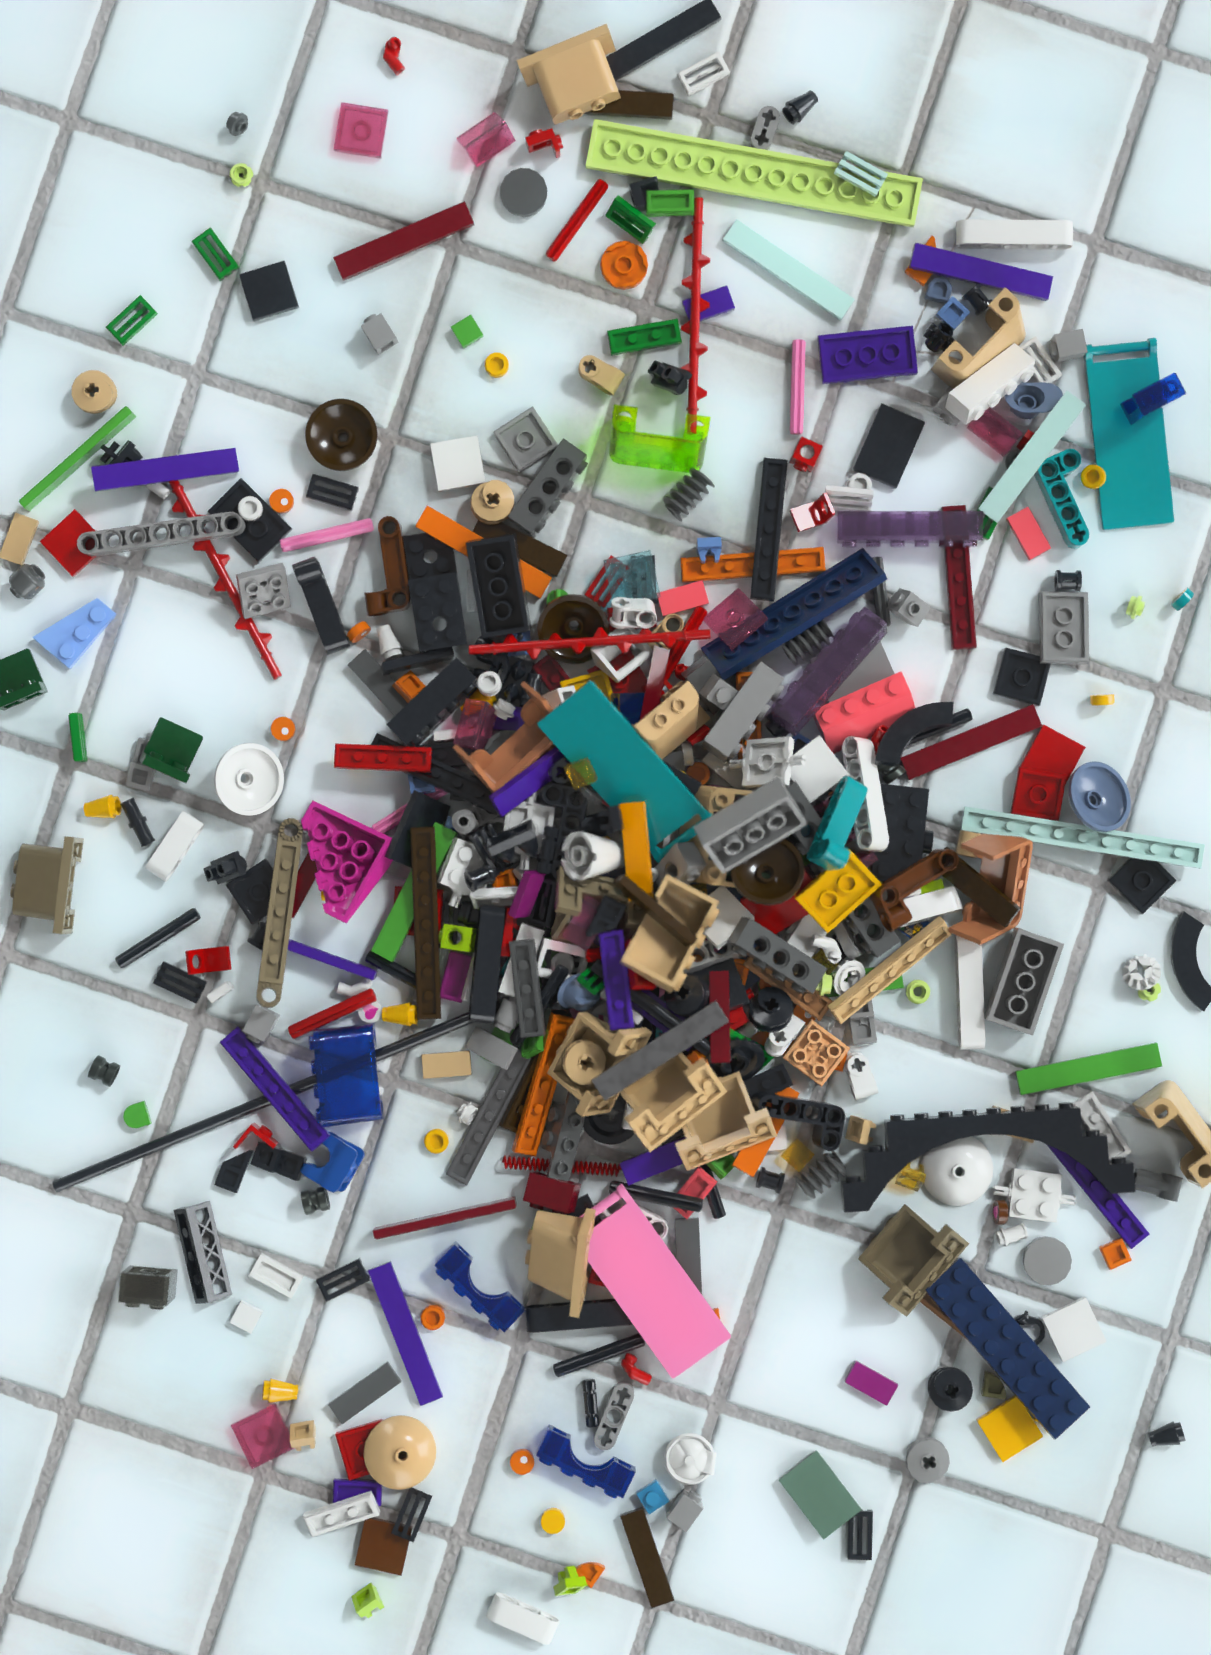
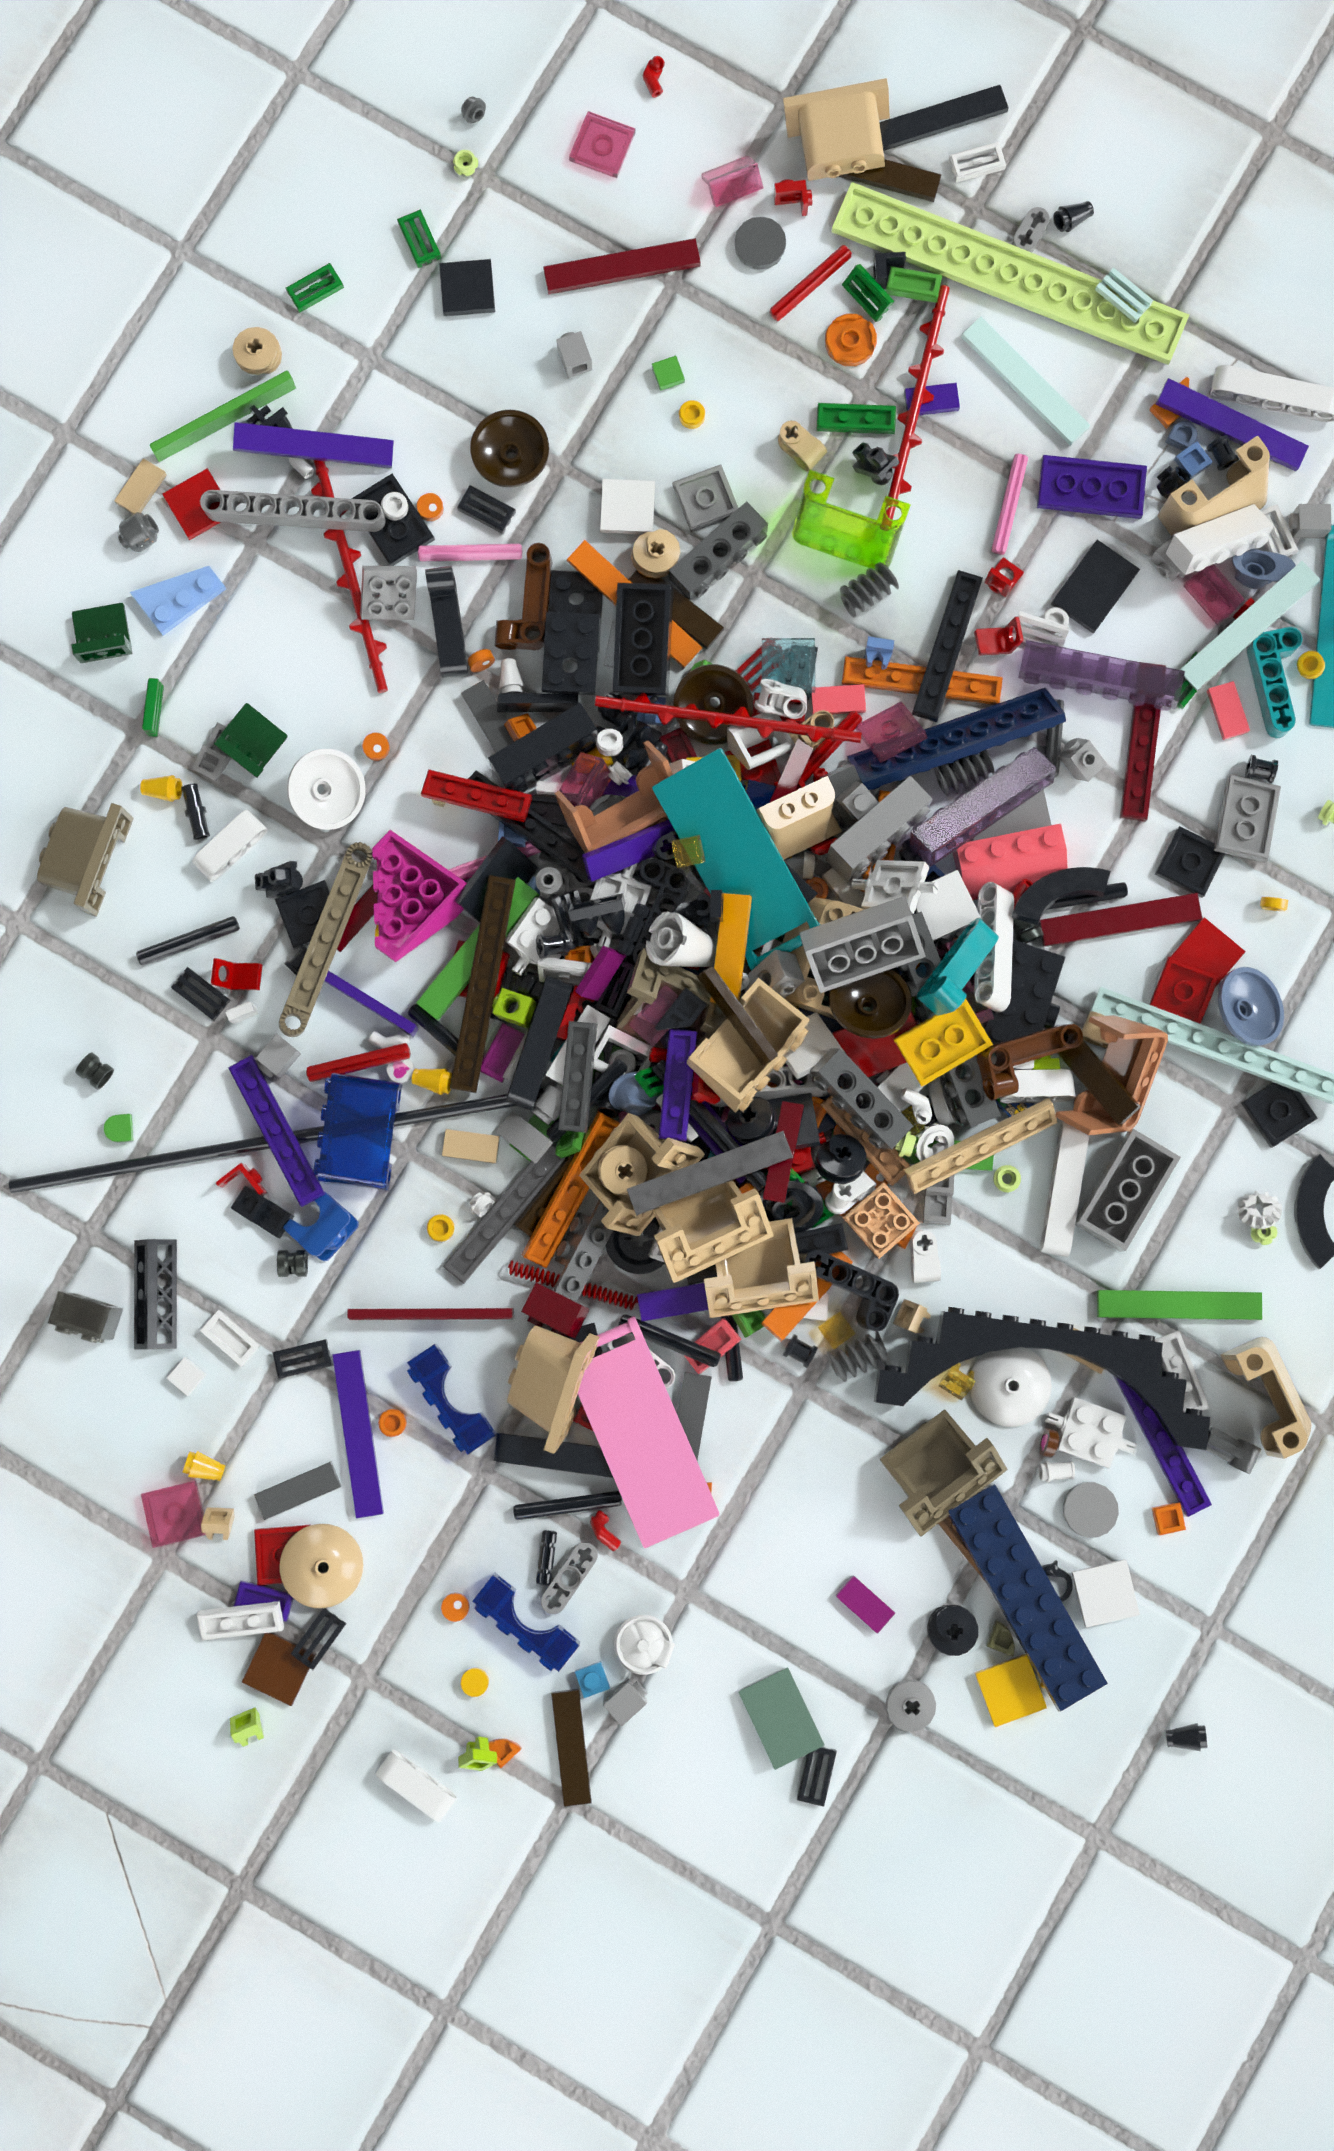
camera: 15 degrees right, 5 degrees down
black tile [214,1150,253,1193] -> none

